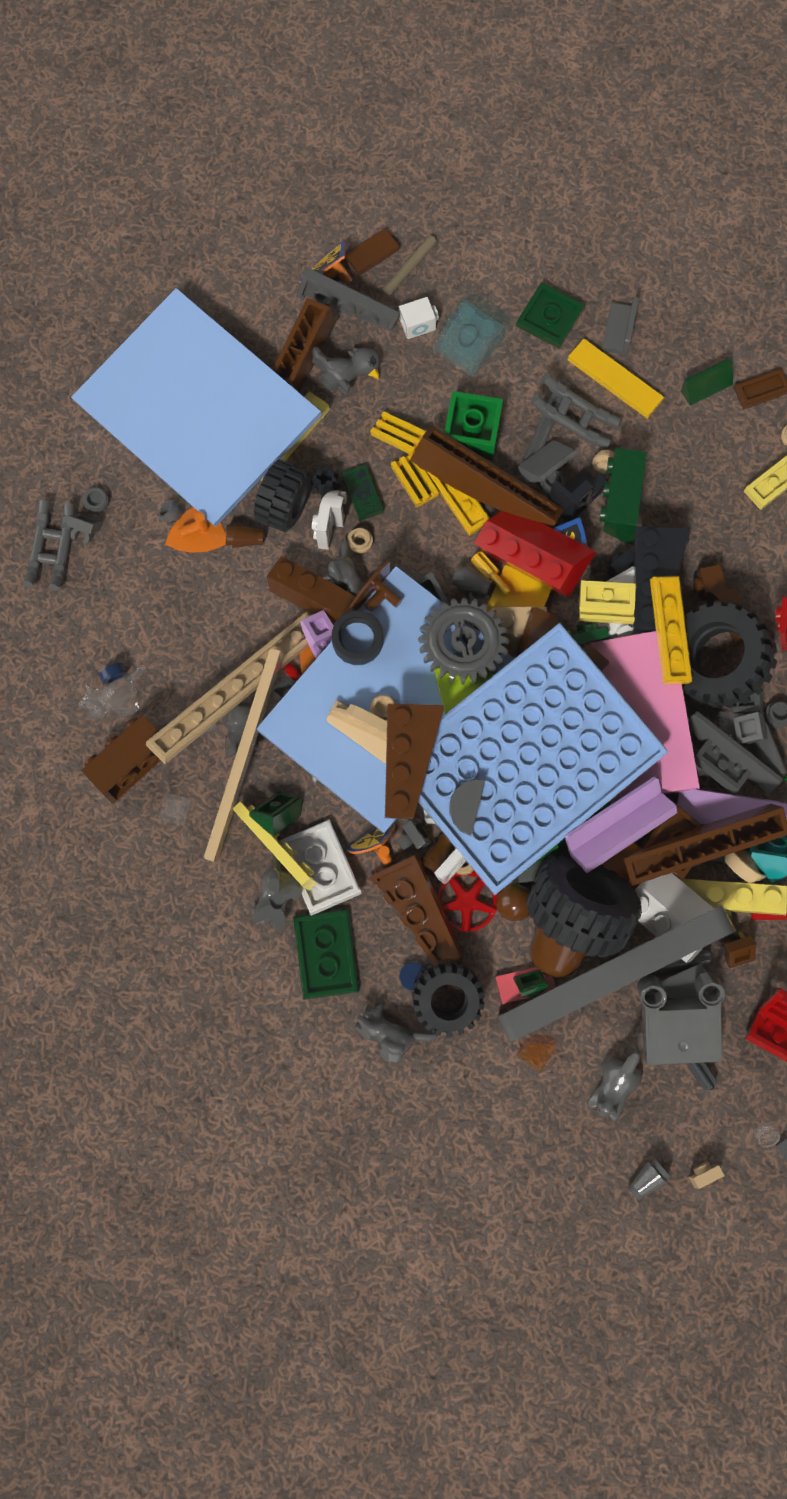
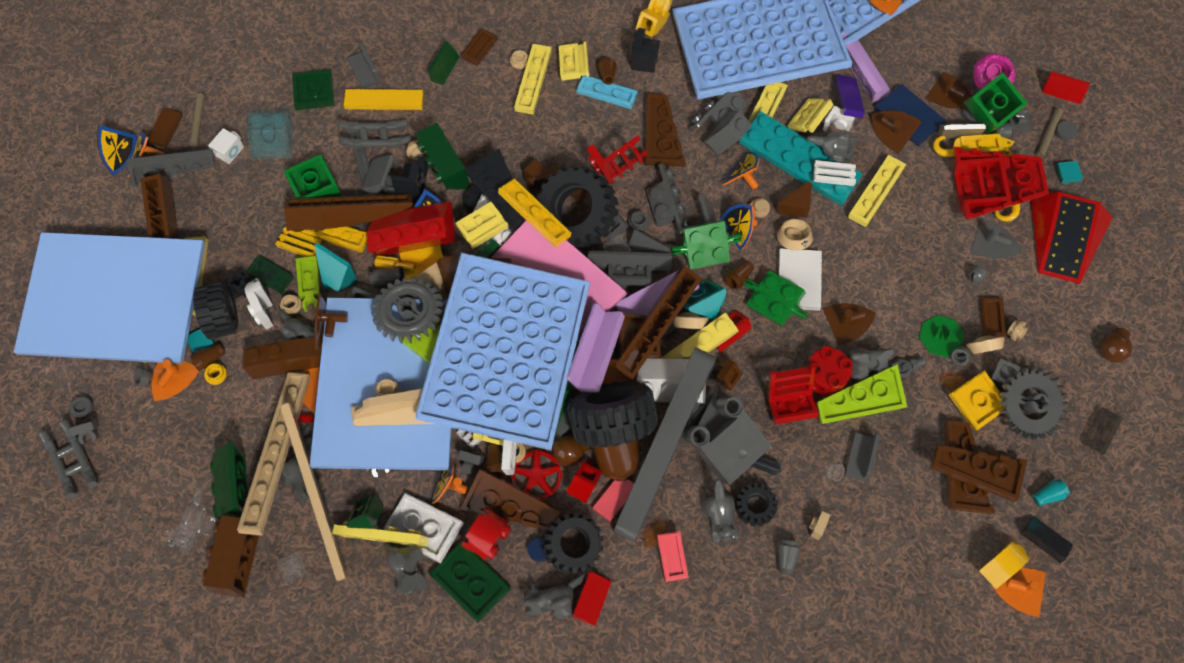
camera: 40 degrees left, 10 degrees down
dark blue tile [98,662,127,684] -> none
lavender slope [300,610,333,659] -> none
dark grey animal [312,347,380,395] -> none
black tyre [331,610,383,665] -> none
yellow tile [370,412,426,455] -> none
reddish brown wing [385,704,445,819] -> none
dark grey tile [449,780,485,836] -> none
dark green slope [513,969,548,997] -> none
dark grey plate [733,712,767,745] -> none
none -> shield [97,125,137,176]
none -> teal tile [187,329,215,353]
none -> yellow plate [204,364,227,385]
none -> dark green slope [210,442,248,521]
none -> lime plate [296,256,321,312]
none -> teal slope [314,243,358,292]
none -> red brick [462,507,512,561]
none -> red brick [566,459,602,503]
none -> red slope [573,571,612,626]
none -> coral tile [657,531,689,582]
none -> black tyre [735,482,778,527]

